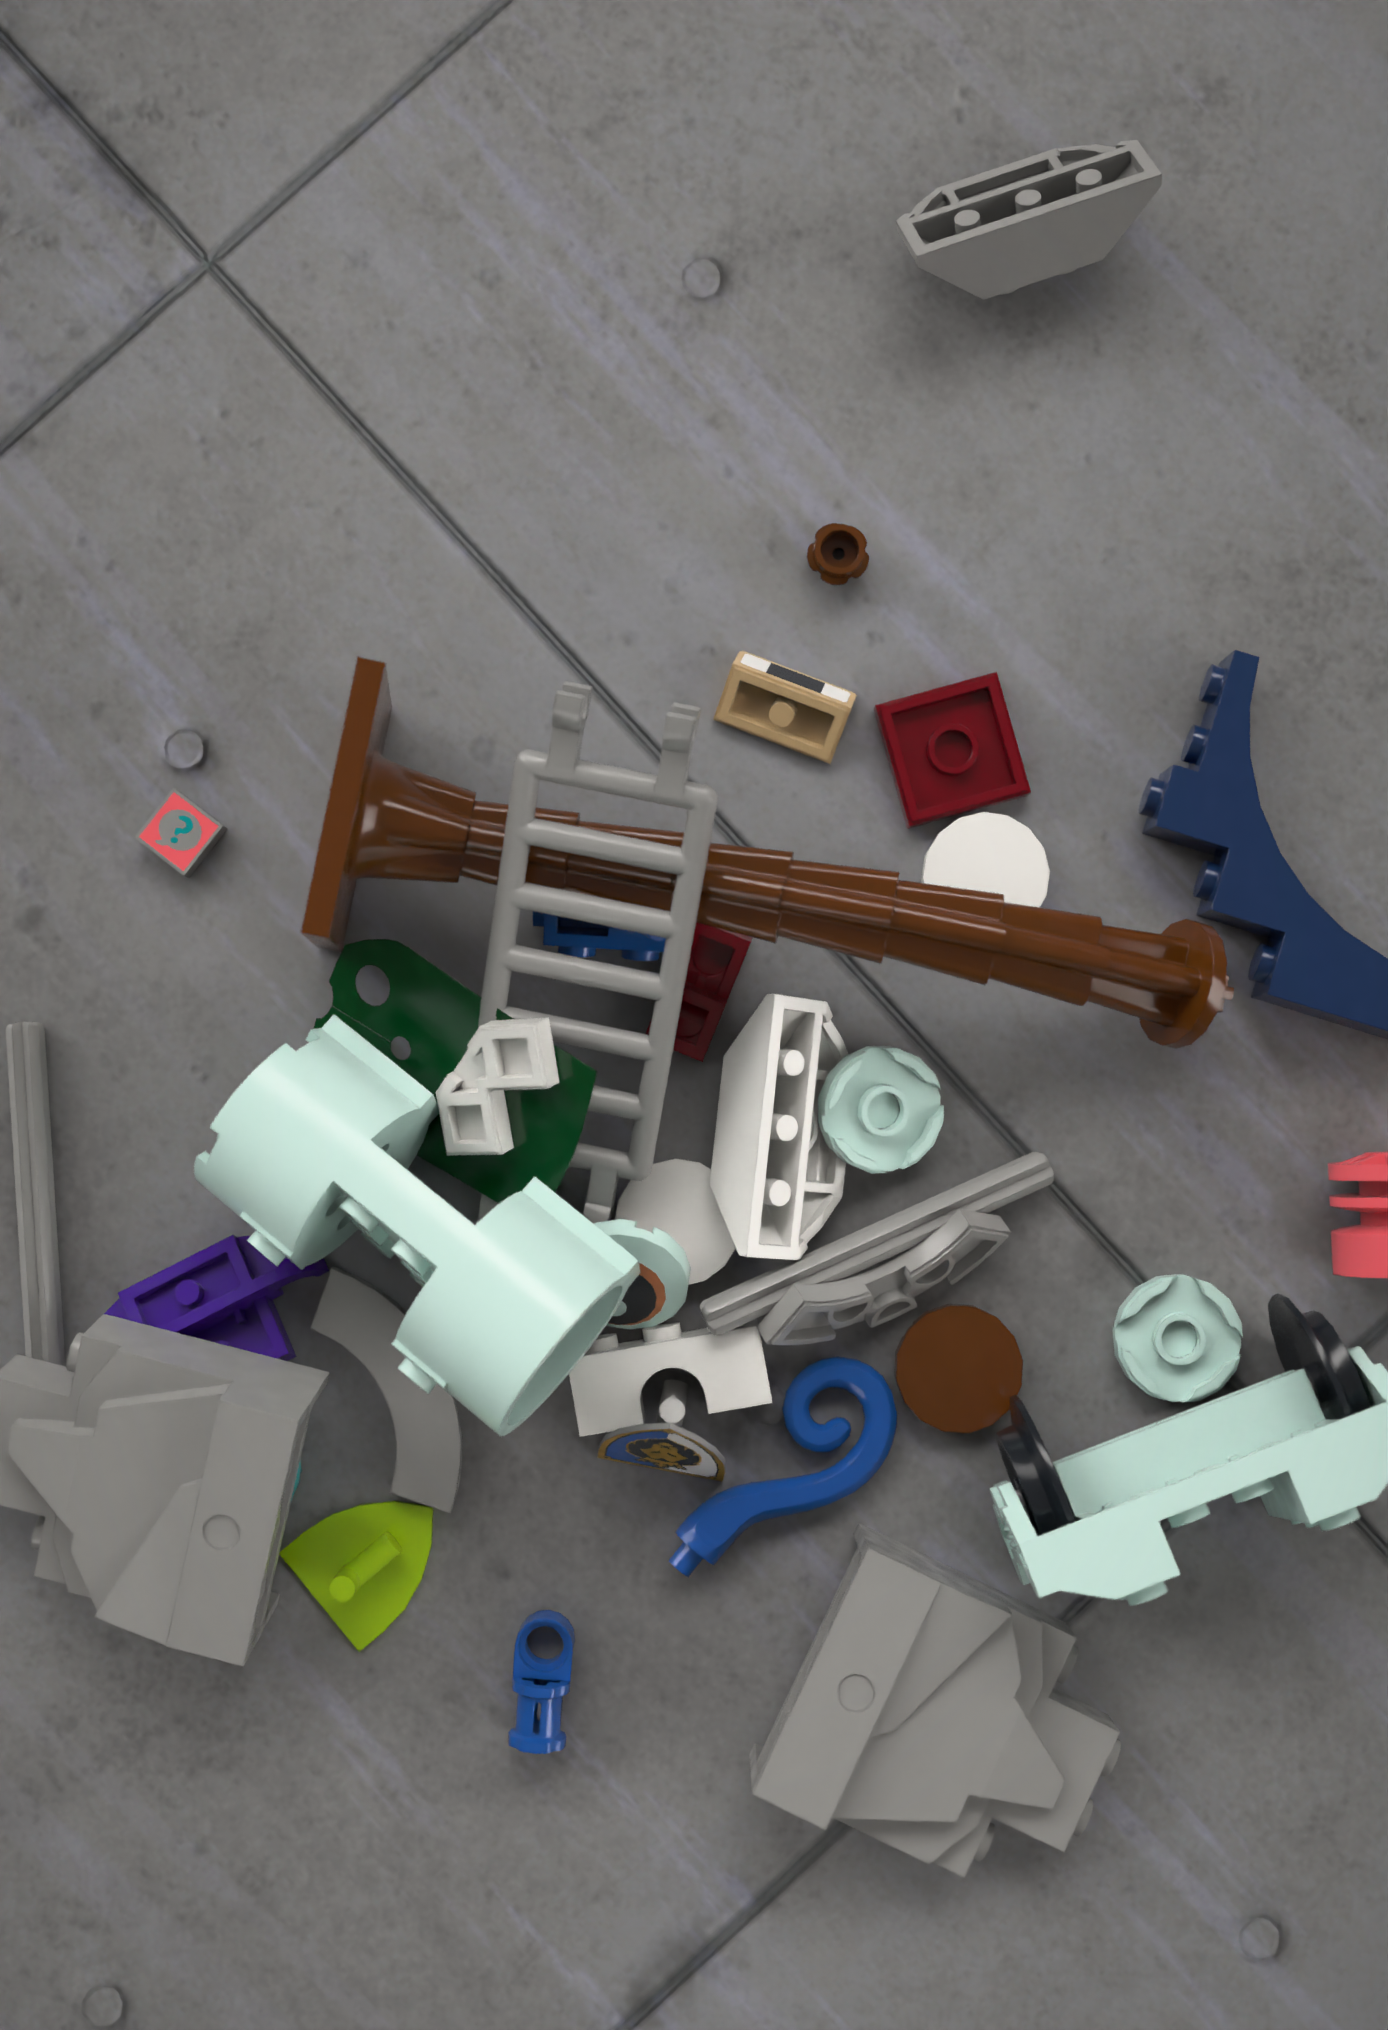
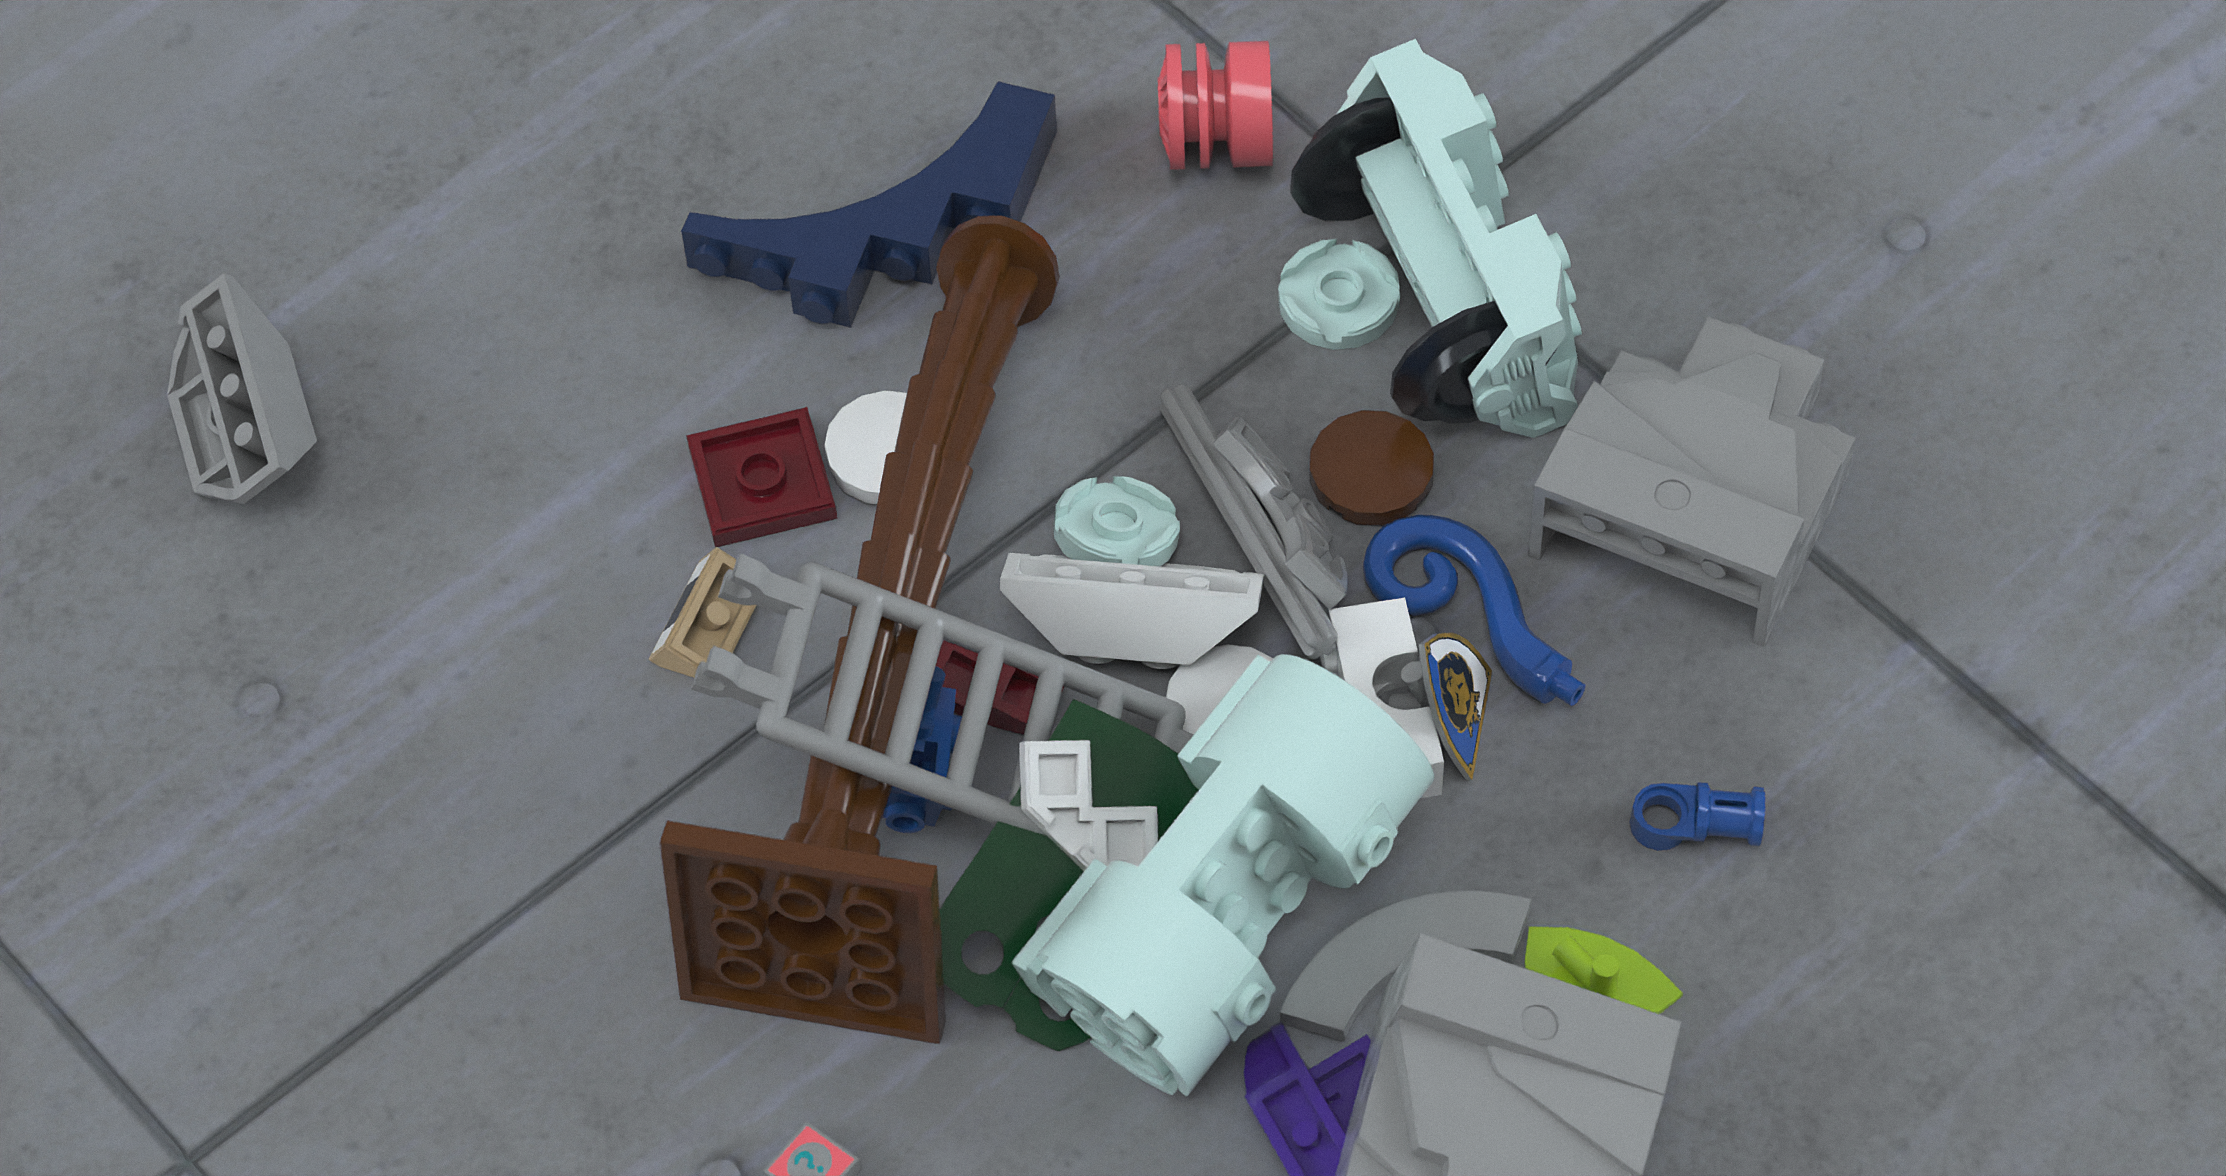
camera: 90 degrees left, 30 degrees down
reddish brown plate [807,523,869,585] -> none

